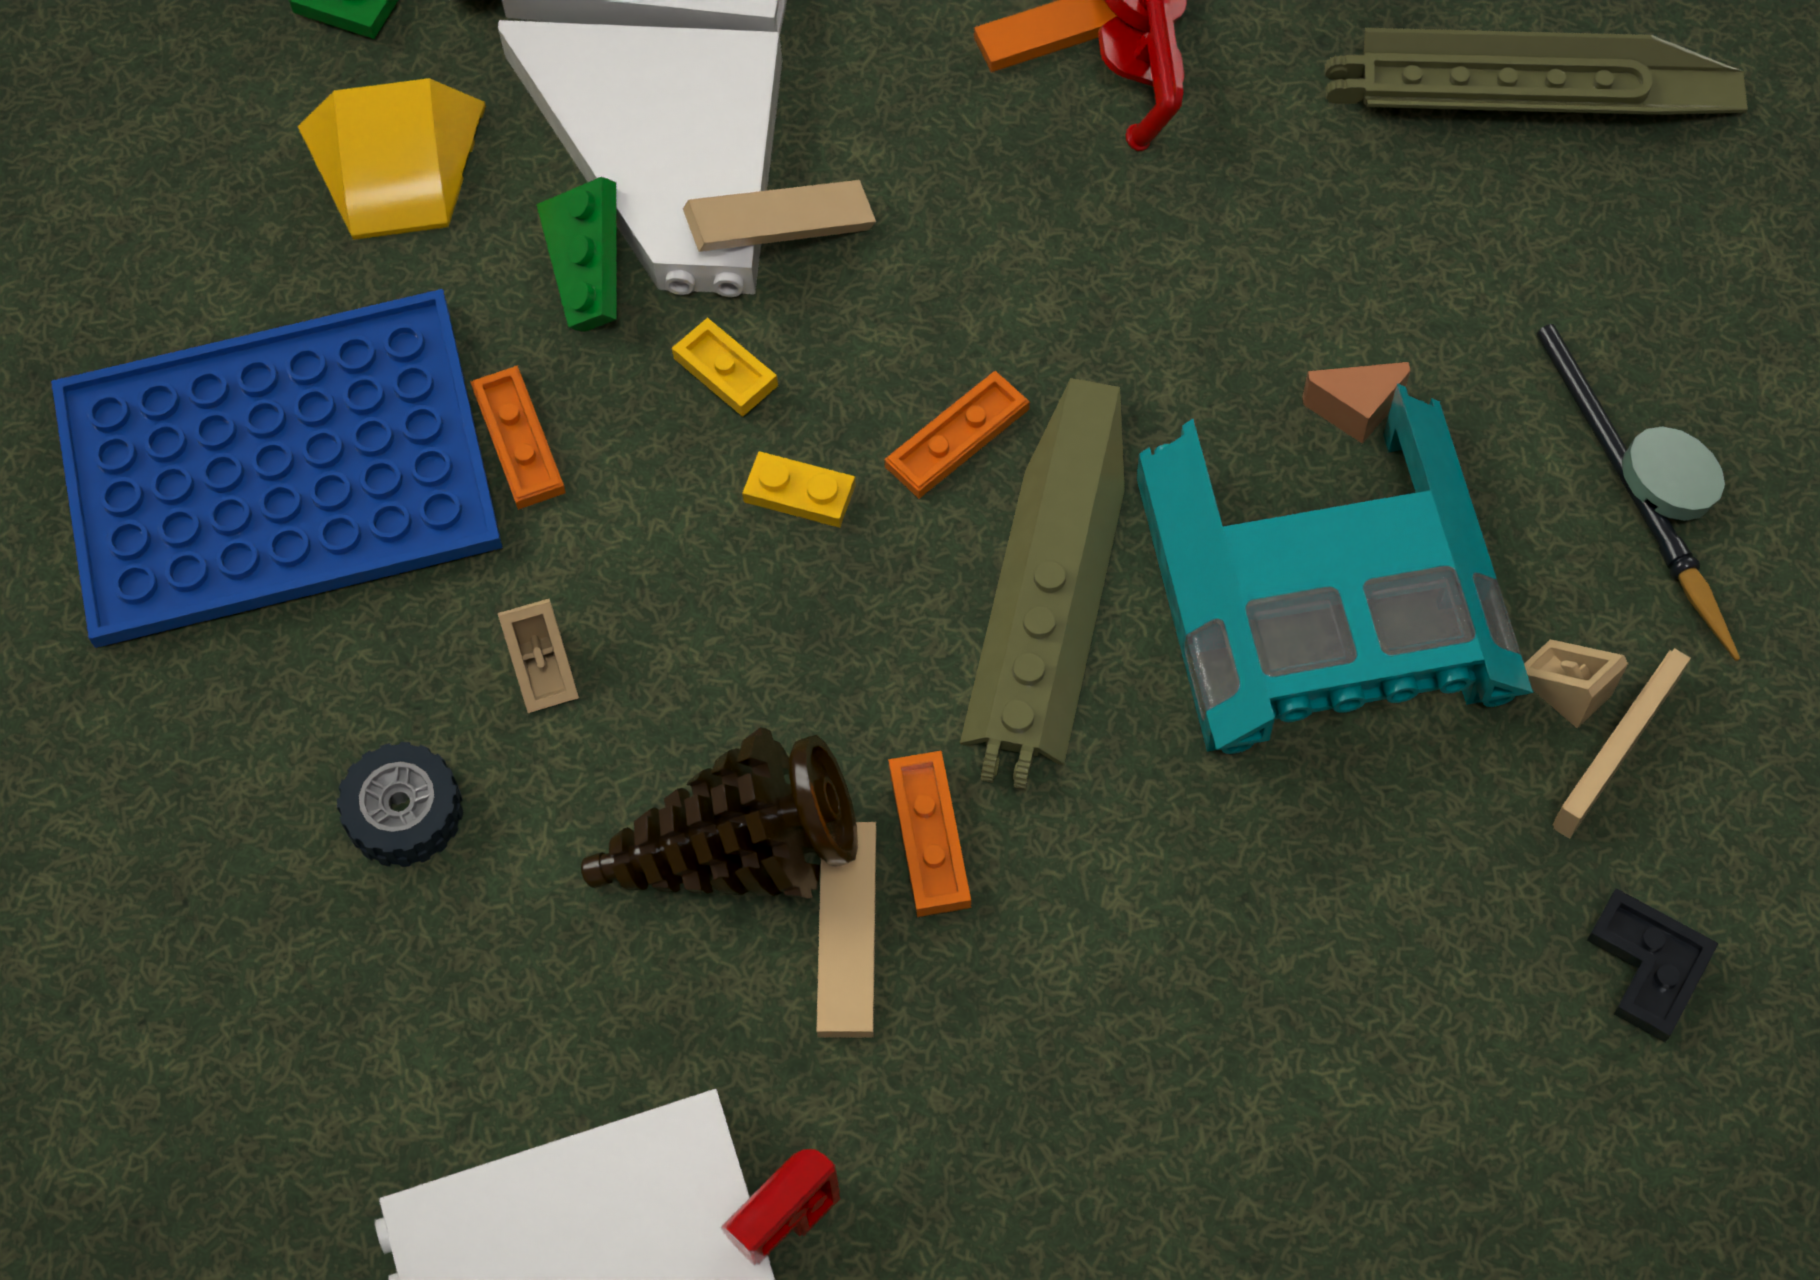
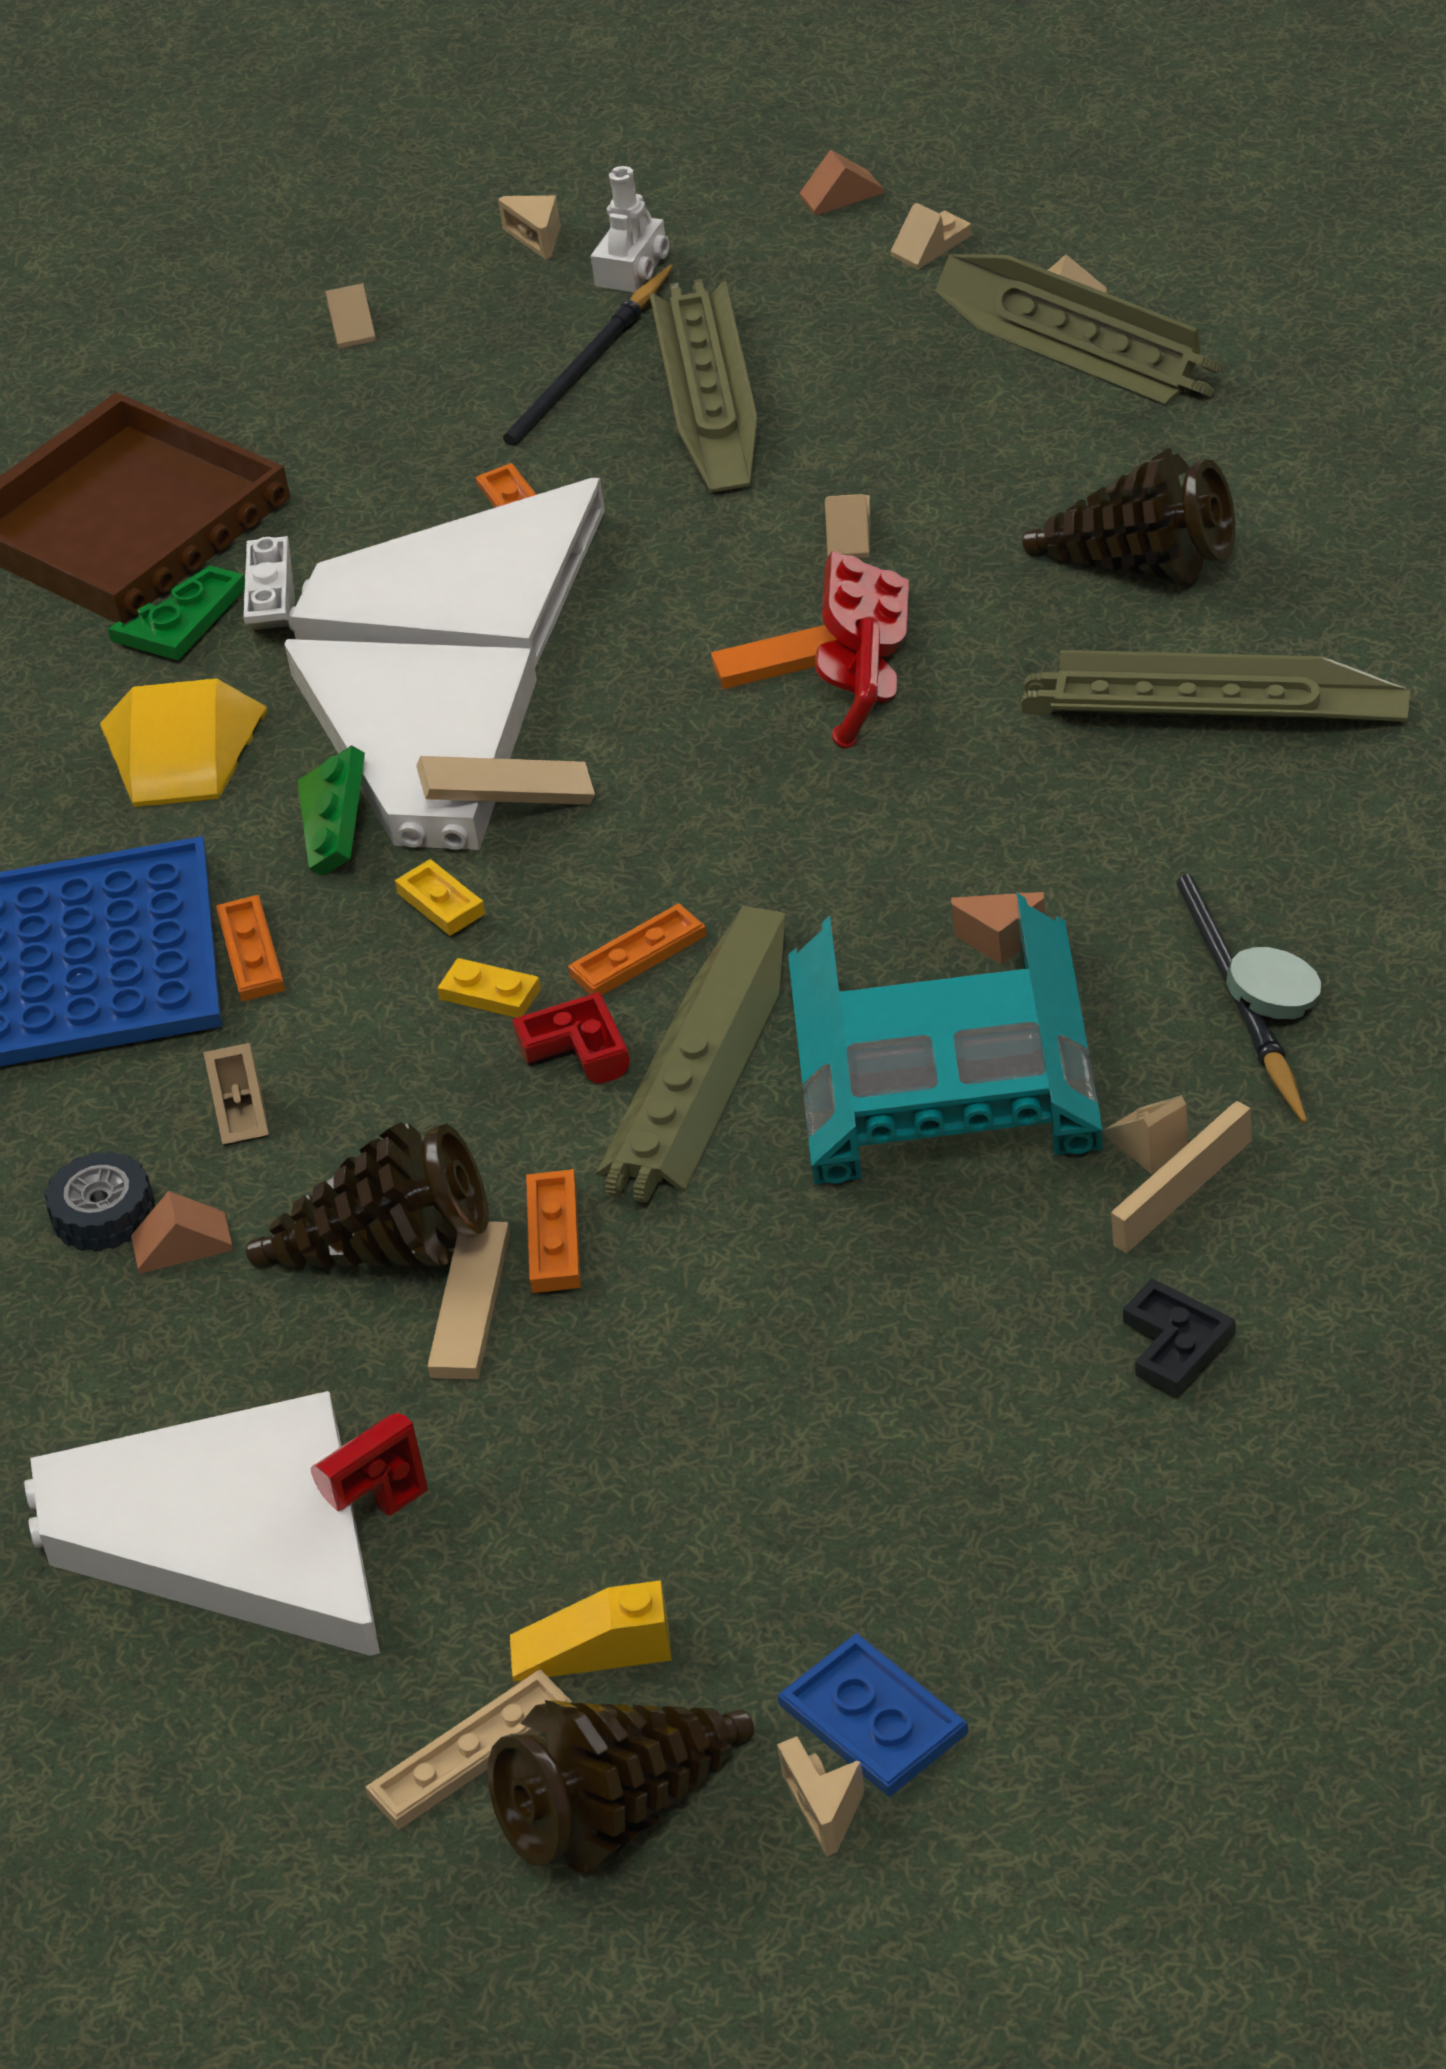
camera: 10 degrees right, 20 degrees down
none -> nougat slope [131,1191,233,1274]
none -> red brick [512,992,630,1084]

